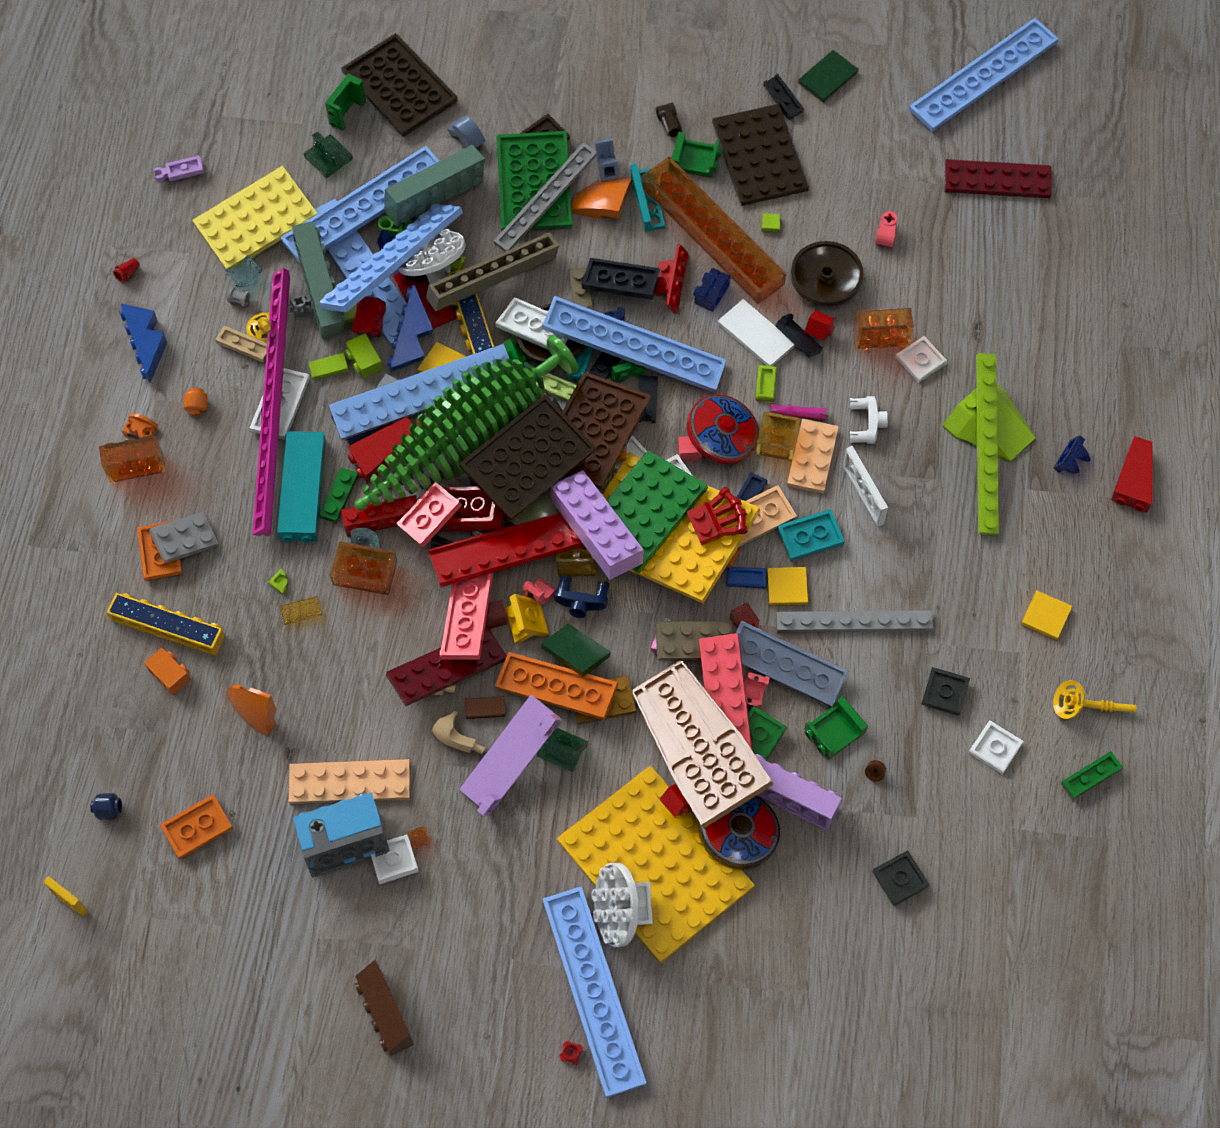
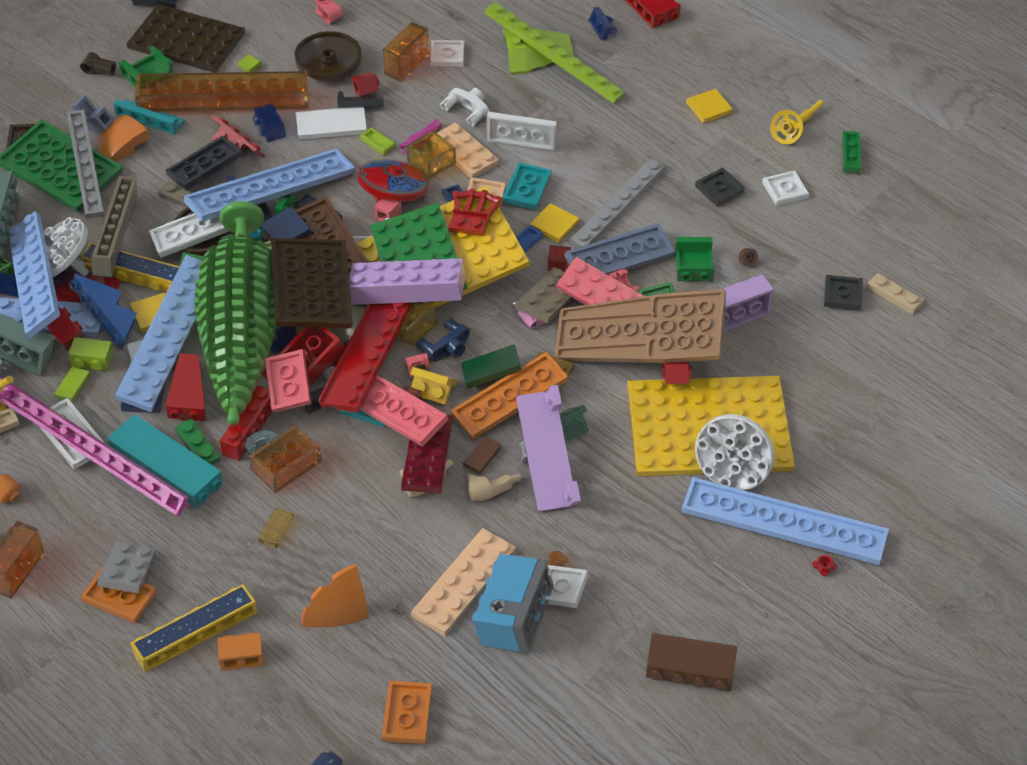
camera: 55 degrees left, 15 degrees down
lime tile [268,569,288,595] -> none
dish [699,796,780,869] -> none
none -> dark blue tile [261,207,311,239]
none -> tan plate [867,273,924,315]

